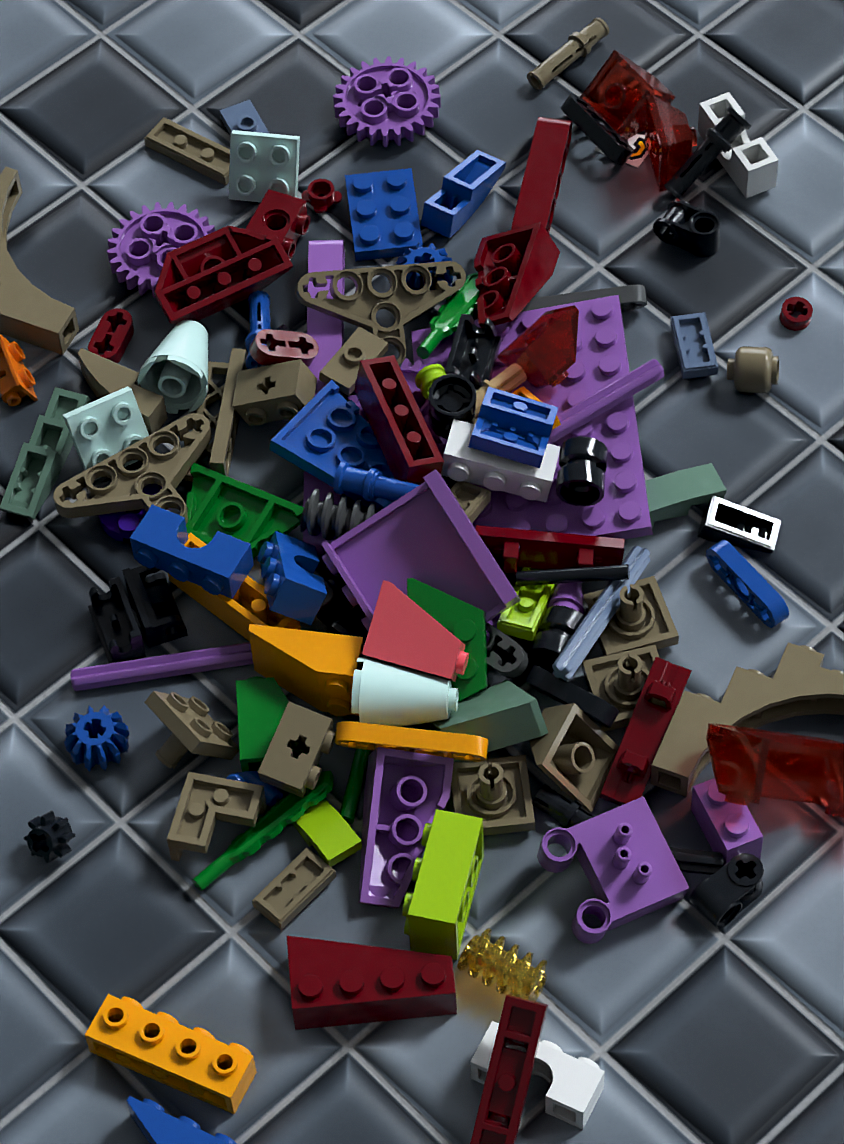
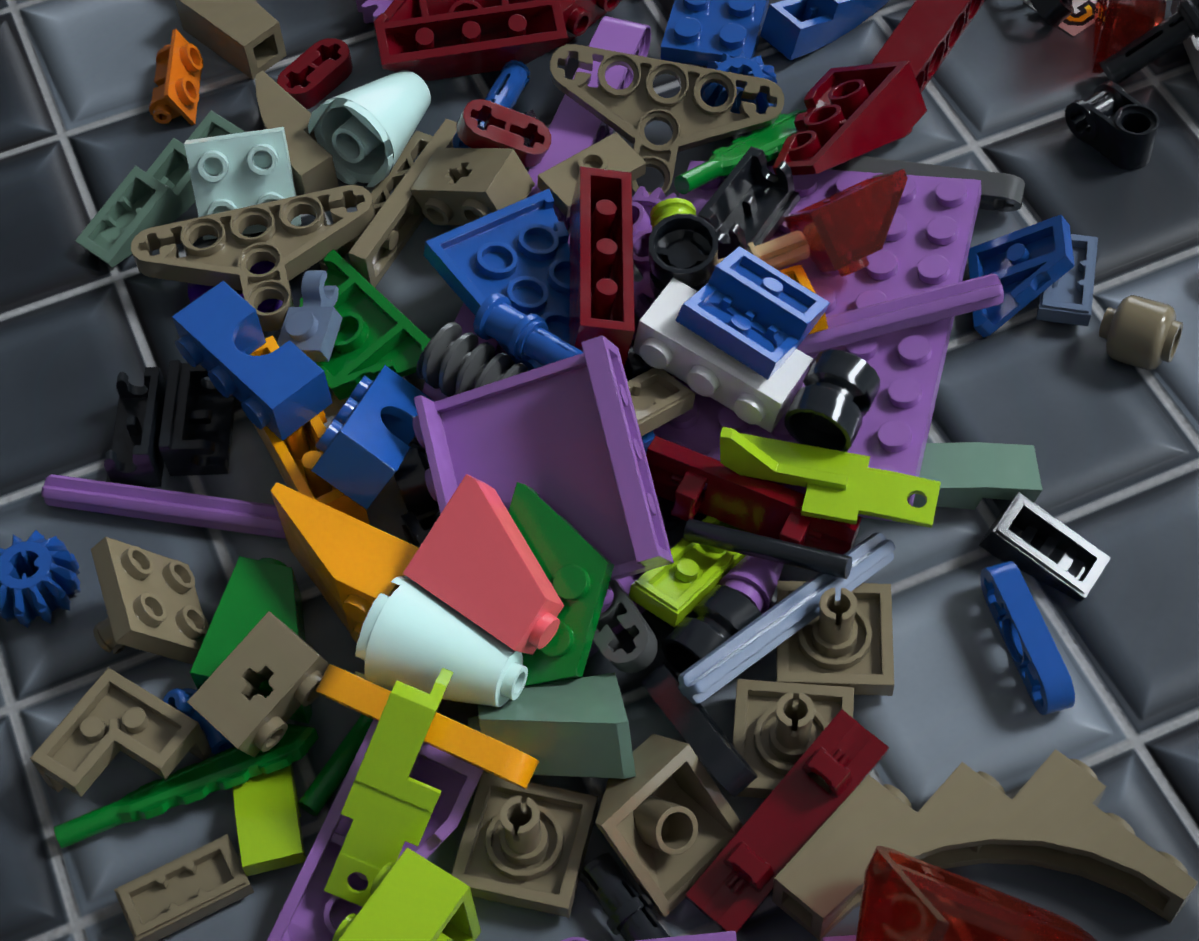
camera: 20 degrees right, 0 degrees up
none -> sand blue plate [277,270,342,362]
none -> lime piece [324,667,454,907]
none -> lime piece [720,427,941,528]
none -> blue wing [968,215,1075,338]

